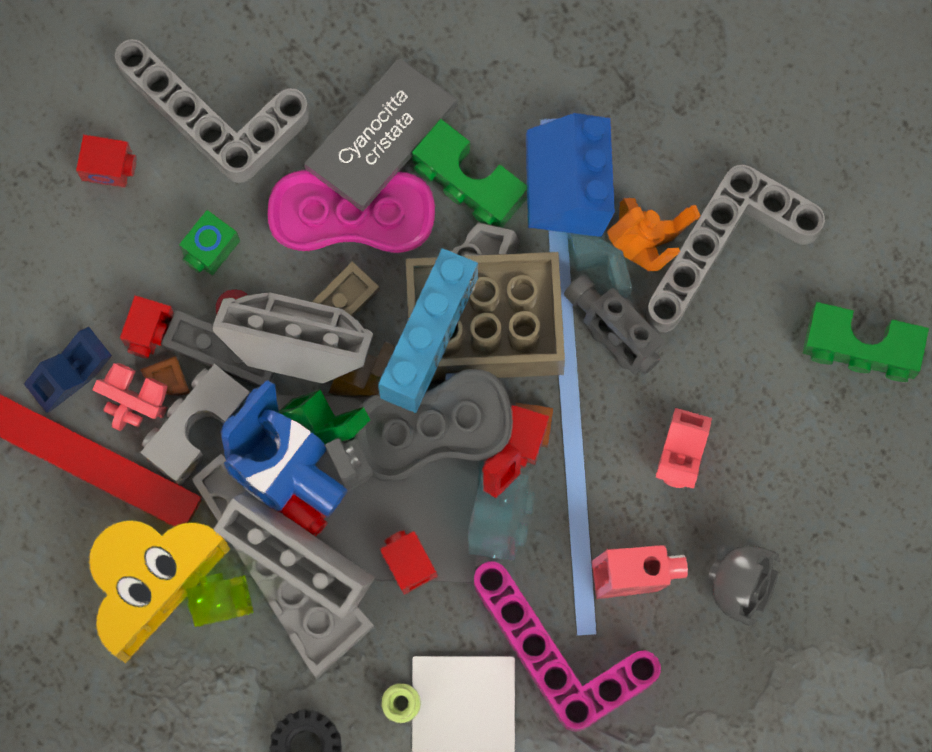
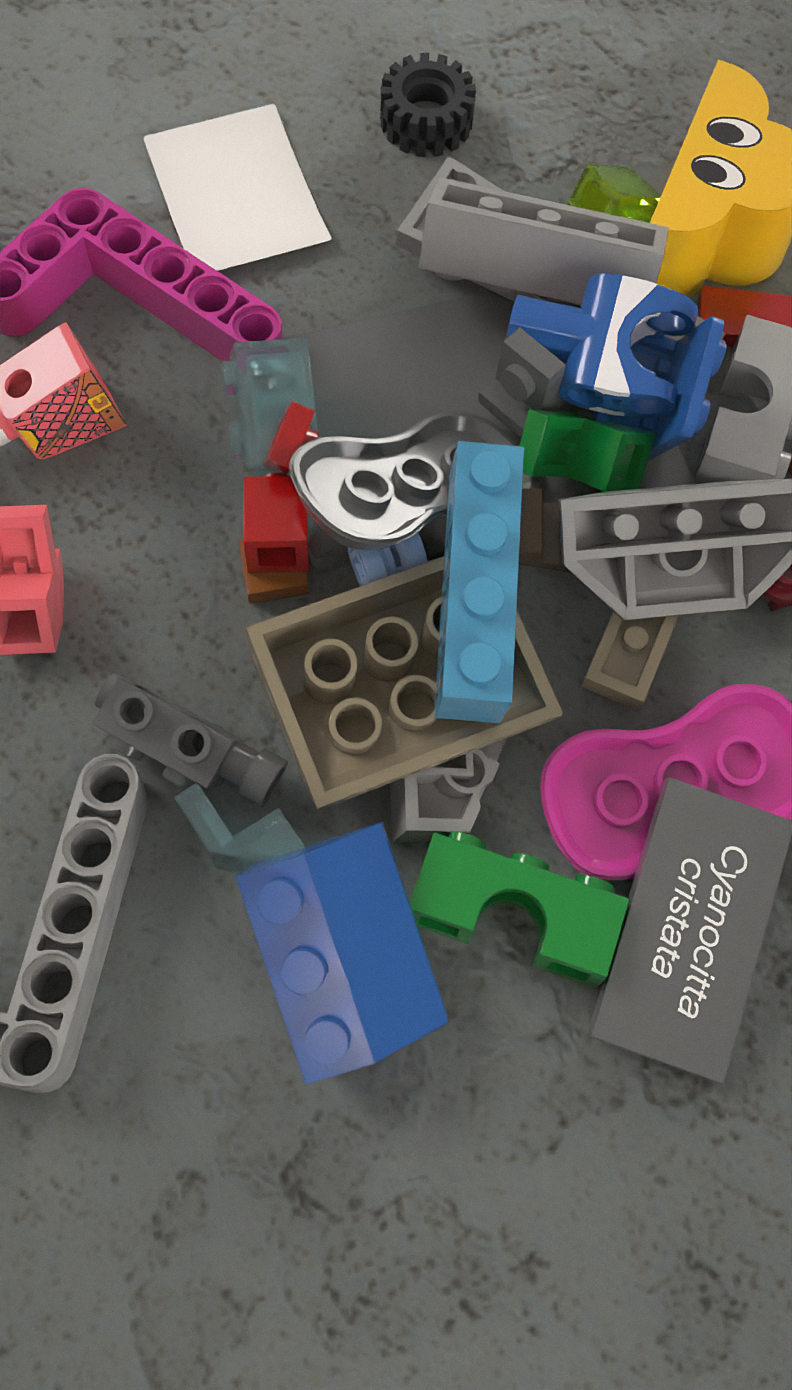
camera: 155 degrees right, 10 degrees down
red brick [380,530,438,595] -> none
yellowish green plate [381,684,421,723] -> none
light blue sticker [541,118,596,635] -> none
orange piece [607,198,701,271] -> none

